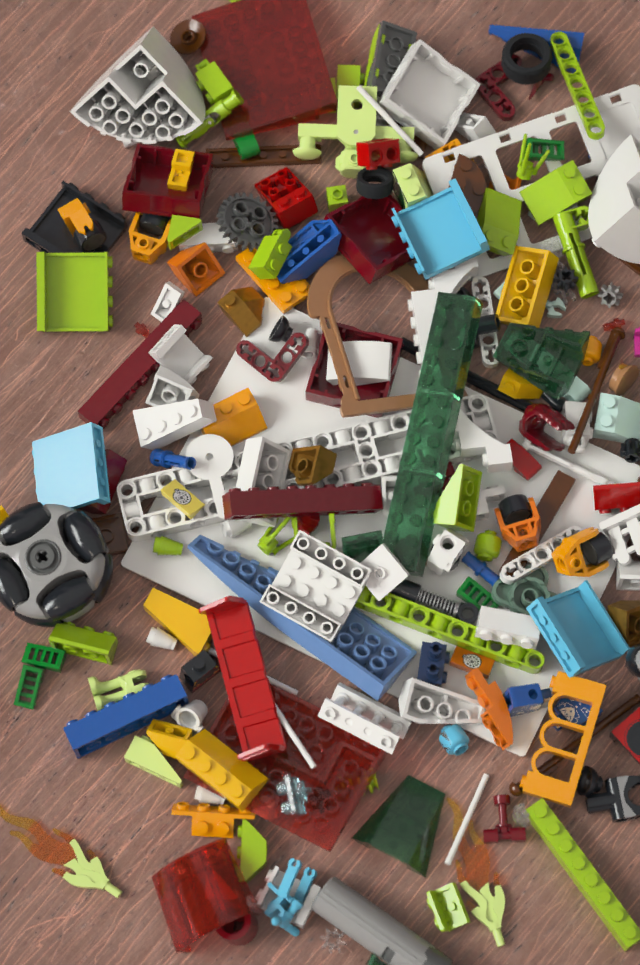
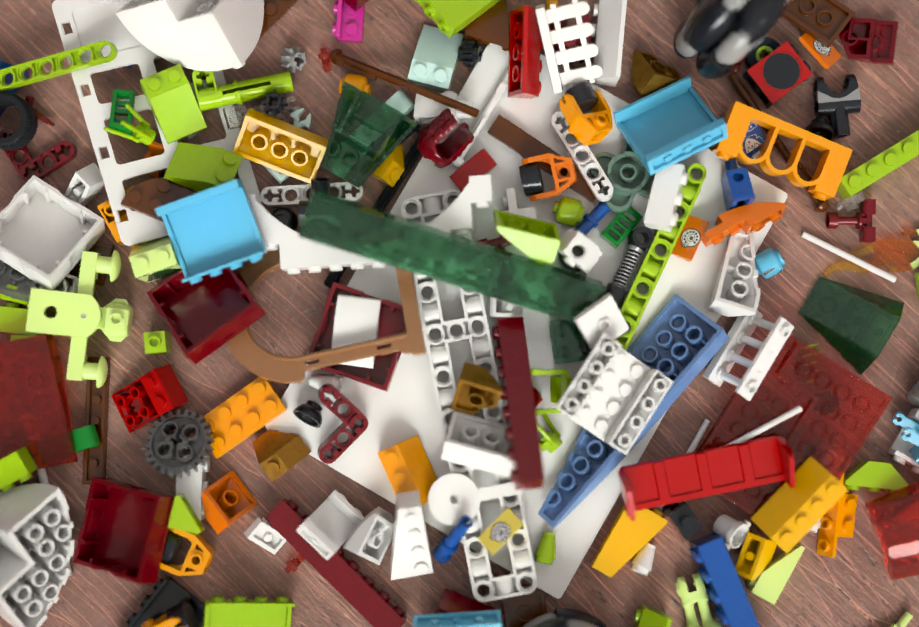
camera: 85 degrees left, 15 degrees up
yellow slope [167,149,195,191] -> none
lime piece [175,89,244,149] -> none
lime brick [248,229,292,279] -> none
clear light blue hips [276,775,312,815] -> none
blue wedge [277,219,342,284] -> none
white axle [356,85,424,156] -> none
red brick [356,138,400,170] -> none
black tyre [356,167,394,199] -> none
dark blue brick [417,642,450,687] -> none
medium nougat piece [609,359,639,396] -> none

